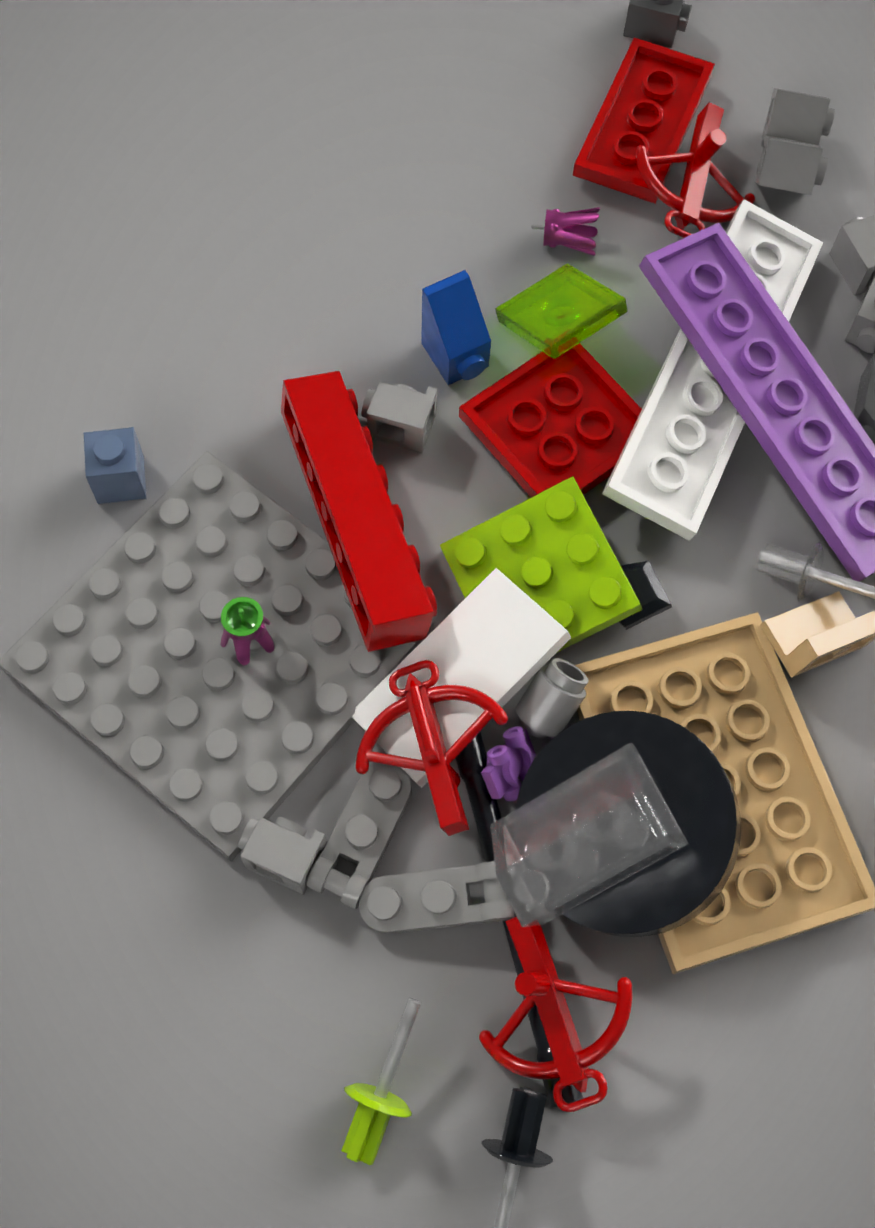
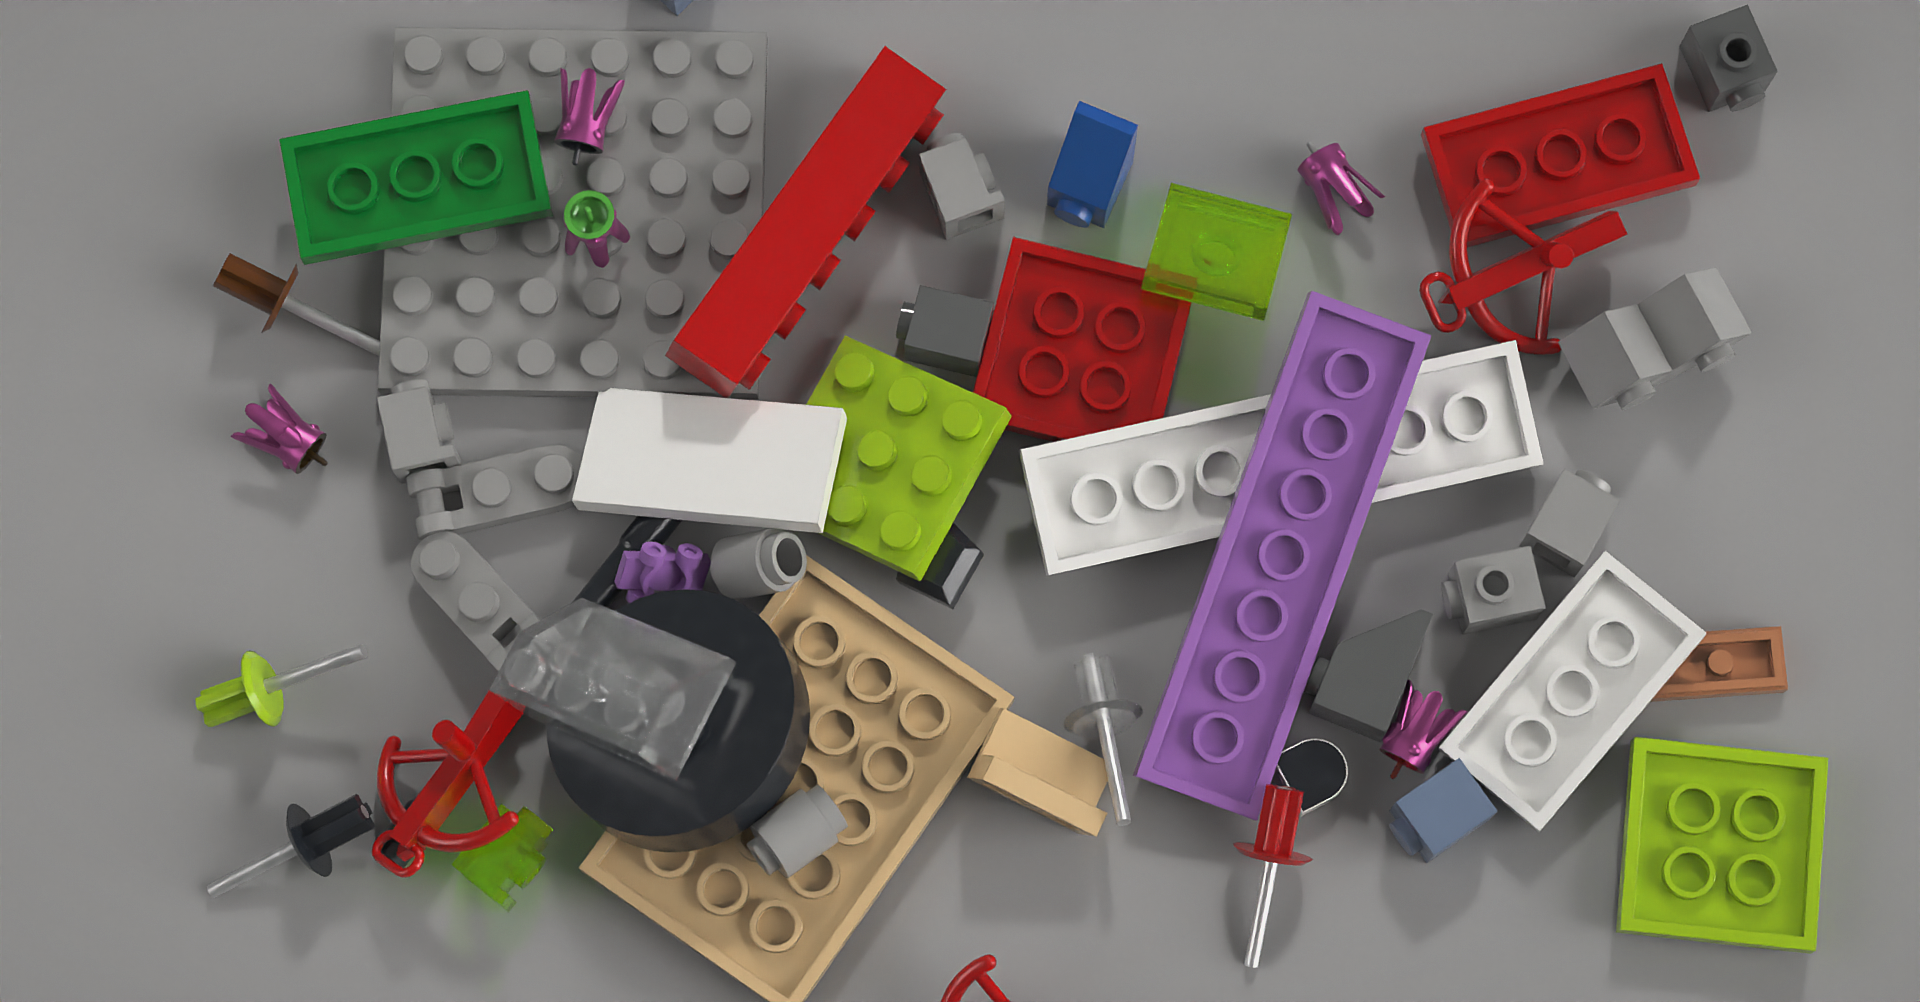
camera: 55 degrees right, 10 degrees up
red piece [356,660,508,836] -> none
none -> reddish brown piece [213,253,380,356]
none -> flat silver piece [230,383,328,474]
none -> green plate [279,90,553,265]
none -> clear neon green brick [451,803,553,913]
none -> flat silver piece [554,68,625,166]
none -> light grey brick [747,785,848,879]
none -> dark grey brick [896,285,994,377]

